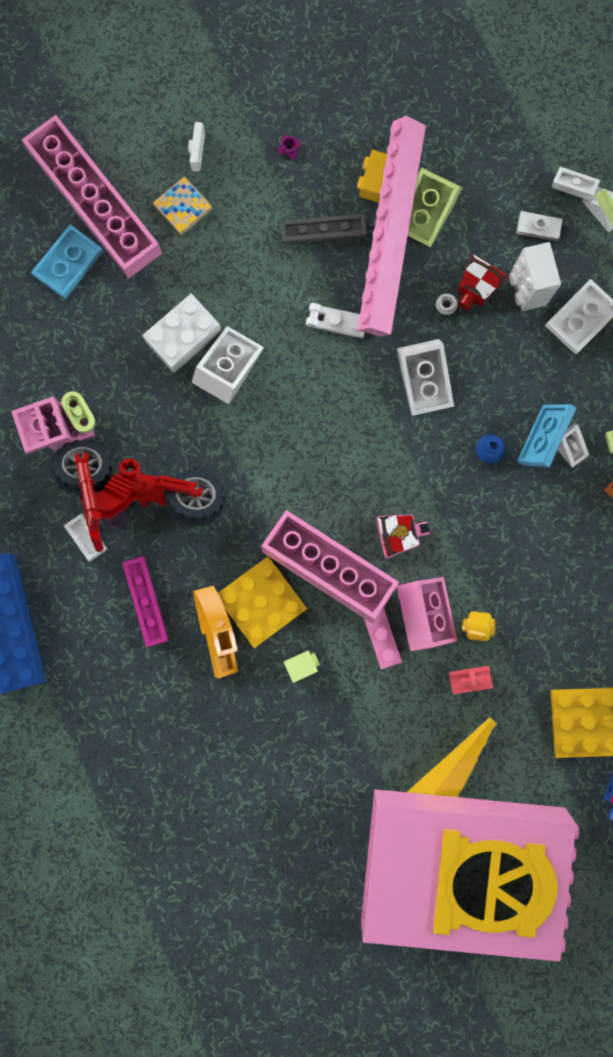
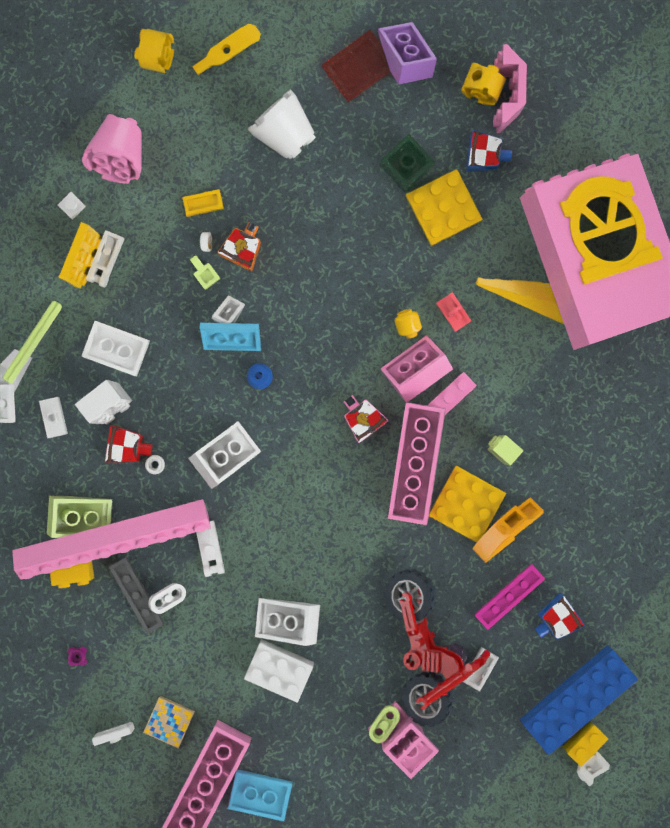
camera: 115 degrees left, 5 degrees up
none -> white plate [148,583,186,614]
none -> torso [534,593,585,639]

